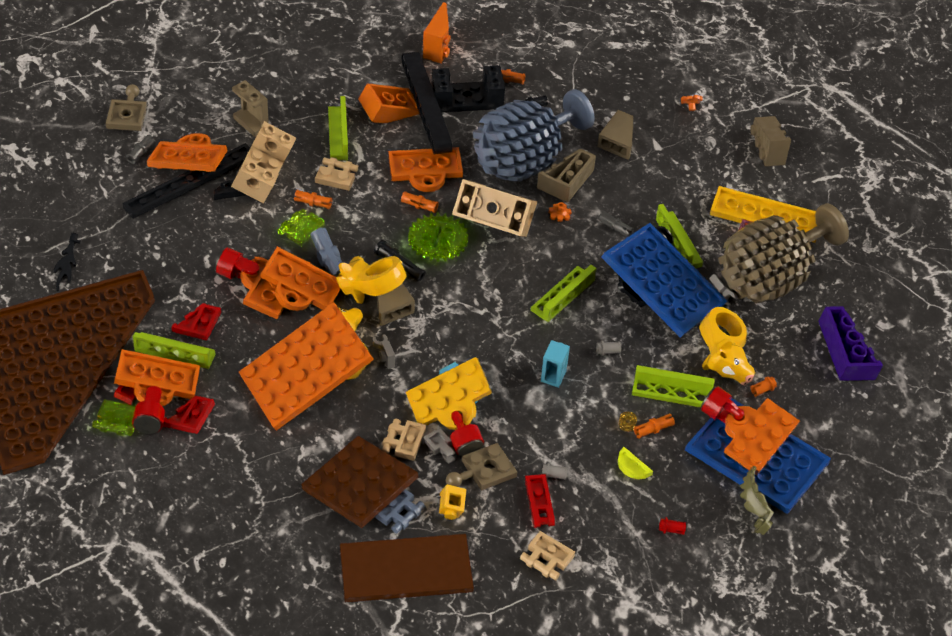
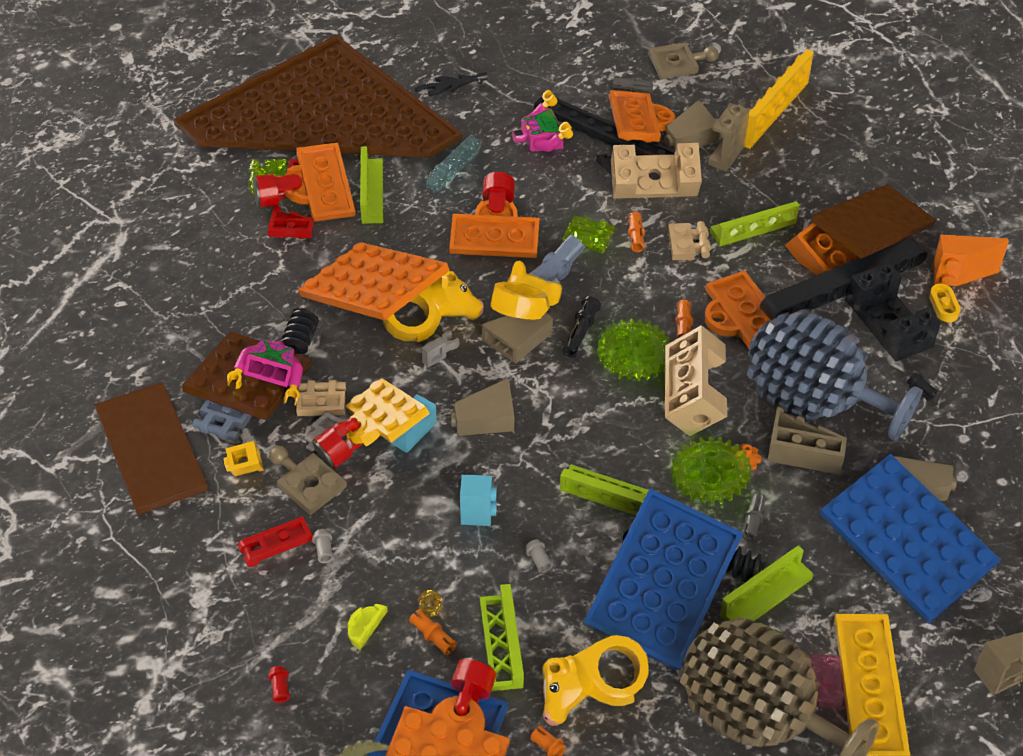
camera: 75 degrees right, 0 degrees up
red wing [172,303,221,341] -> none
orange plate [260,246,341,311] -> none
orange pin [501,69,525,84] -> none
tan plate [520,531,575,581] -> none
none -> dark pink torso [227,340,303,405]
none -> black piece [280,308,319,355]
none -> clear light blue beam [426,136,481,192]
none -> dark tan slope [450,380,514,436]
none -> torso [512,90,573,152]
none -> dark tan slope [664,101,719,150]
none -> clear neon green gear [671,436,751,505]
none -> yellow plate [744,49,814,149]
none -> reddish brown tile [811,184,937,259]
none -> blue plate [819,454,1001,624]
none -> yellow plate [929,284,961,322]

